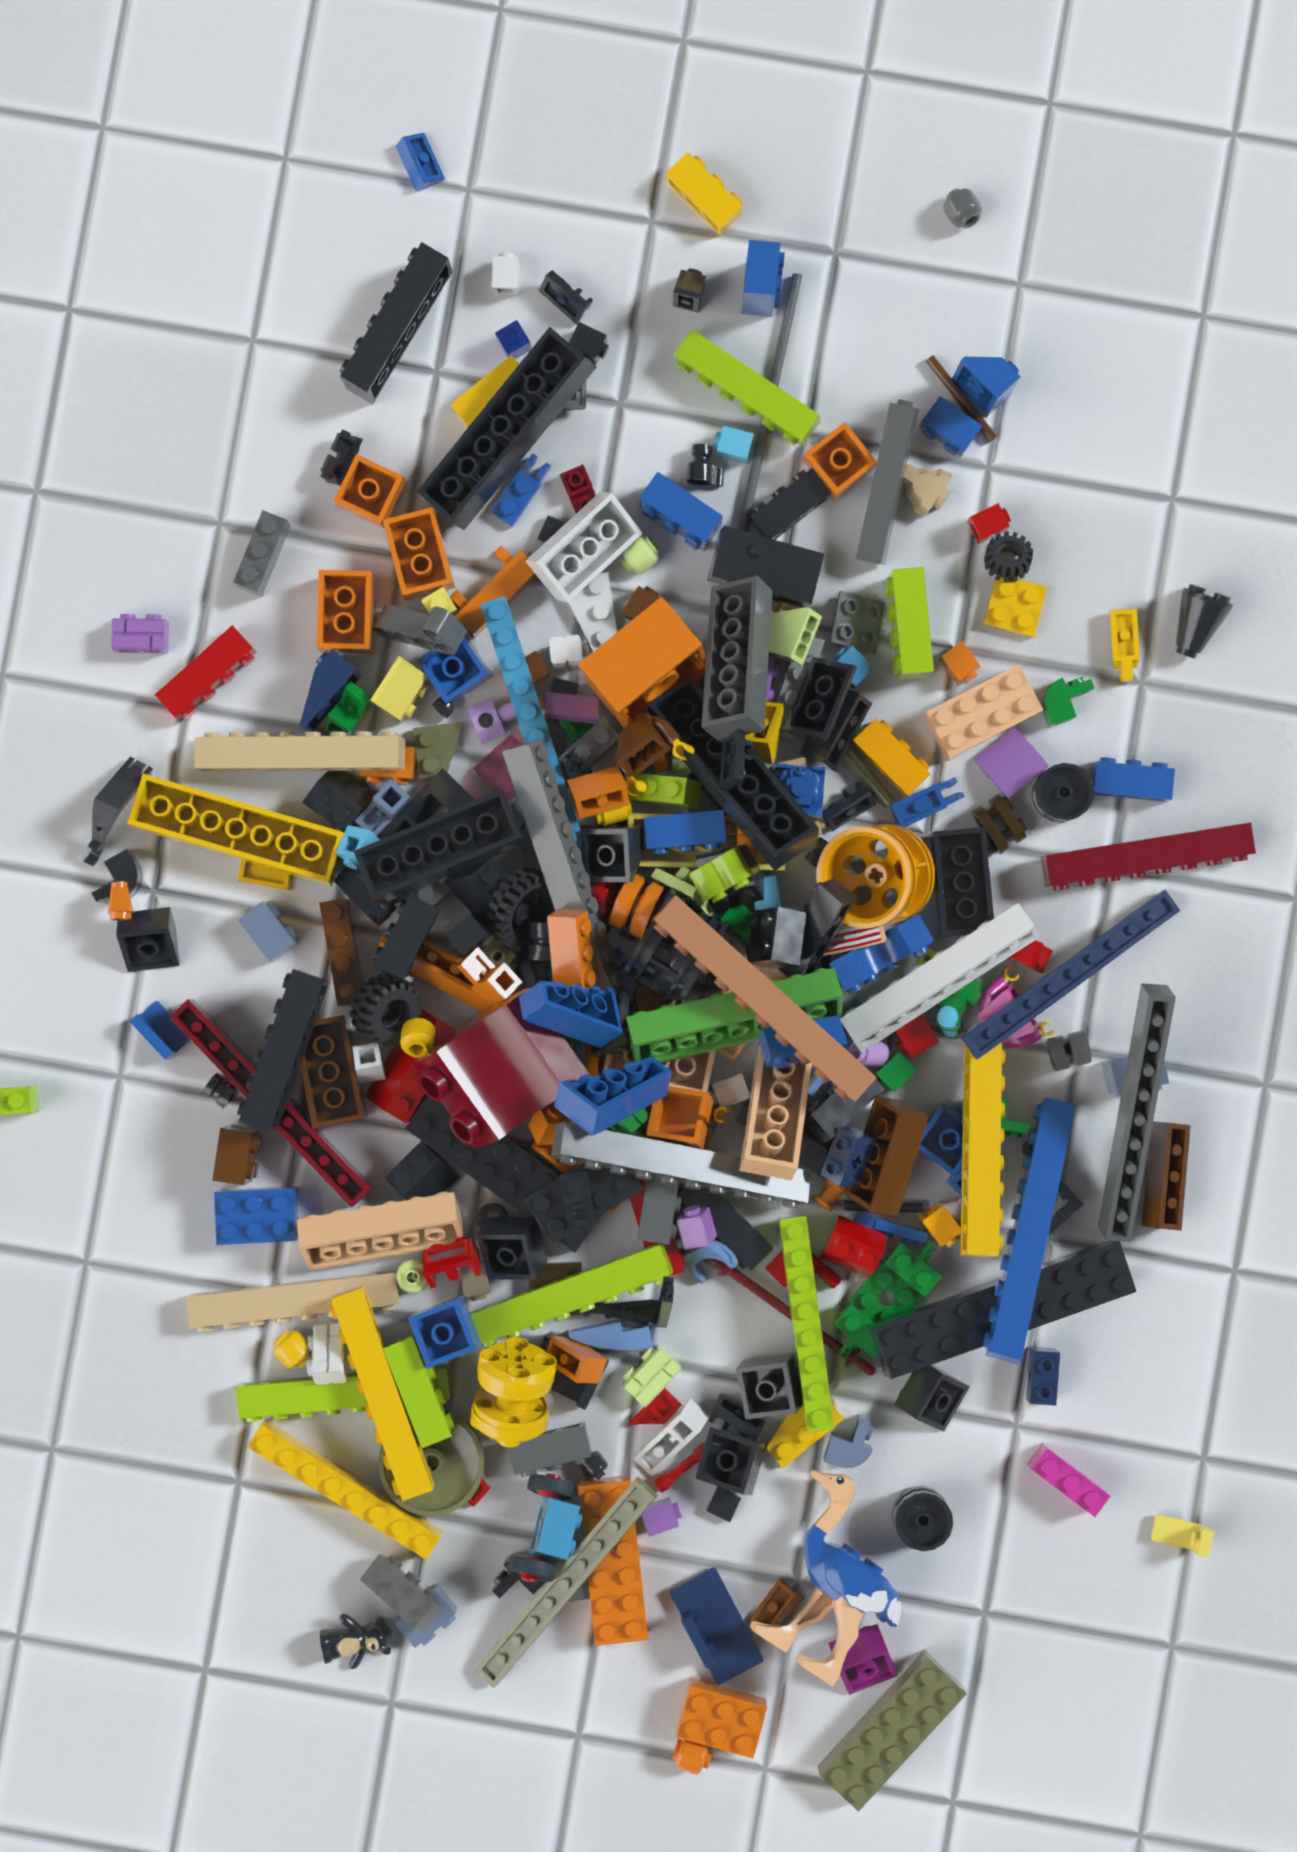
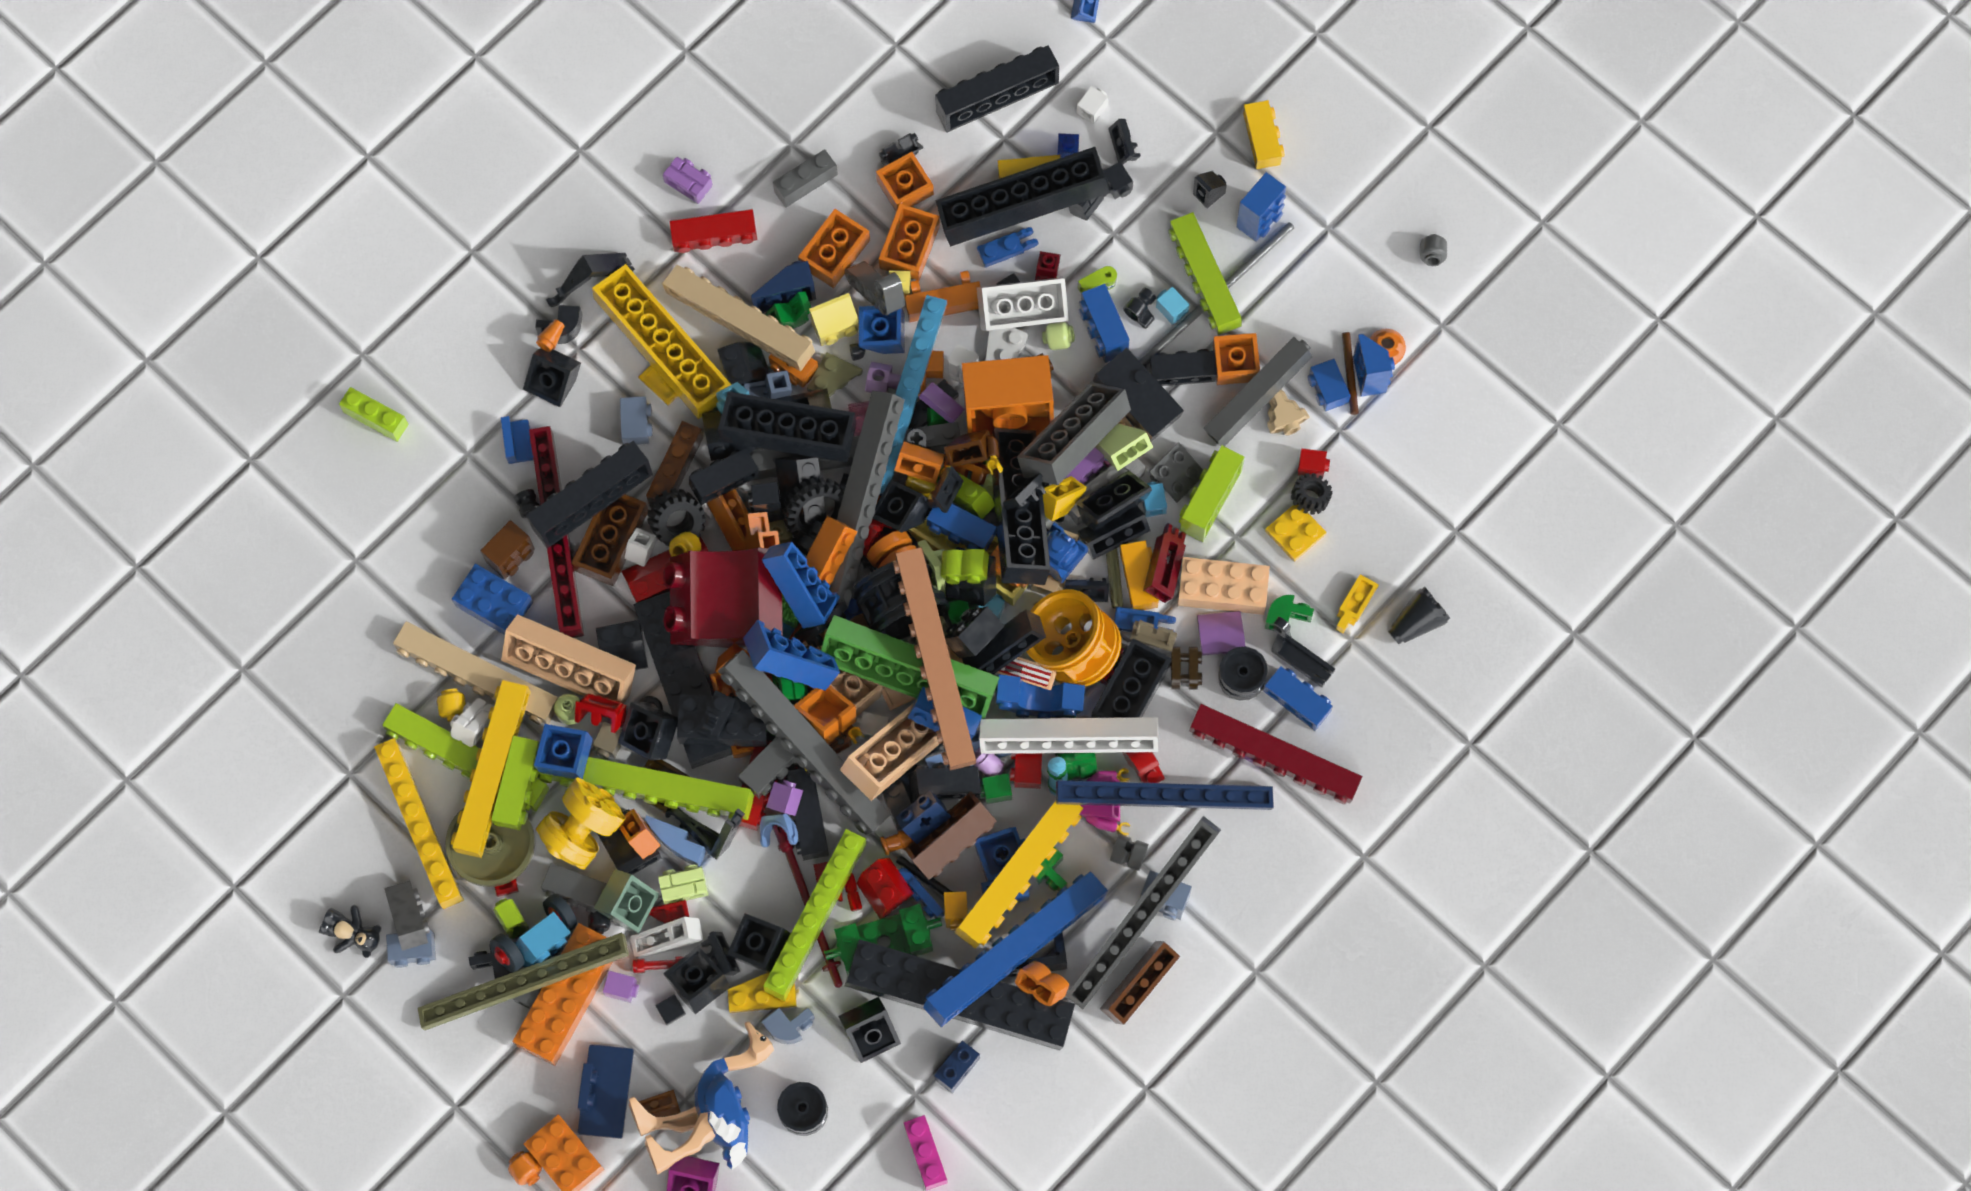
camera: 30 degrees right, 15 degrees down
orange brick [938,641,980,685] -> none
none -> lime brick [493,898,529,939]
none -> sand green brick [594,869,659,933]
none -> black plate [926,466,964,513]
none -> orange brick [1015,961,1070,1006]
none -> lime leg [1077,266,1117,293]
none -> dark tan hinge [1130,620,1177,652]
none -> dark red hinge [1143,523,1186,603]
none -> black hinge [1271,617,1335,687]
none -> orange piece [1370,328,1406,365]

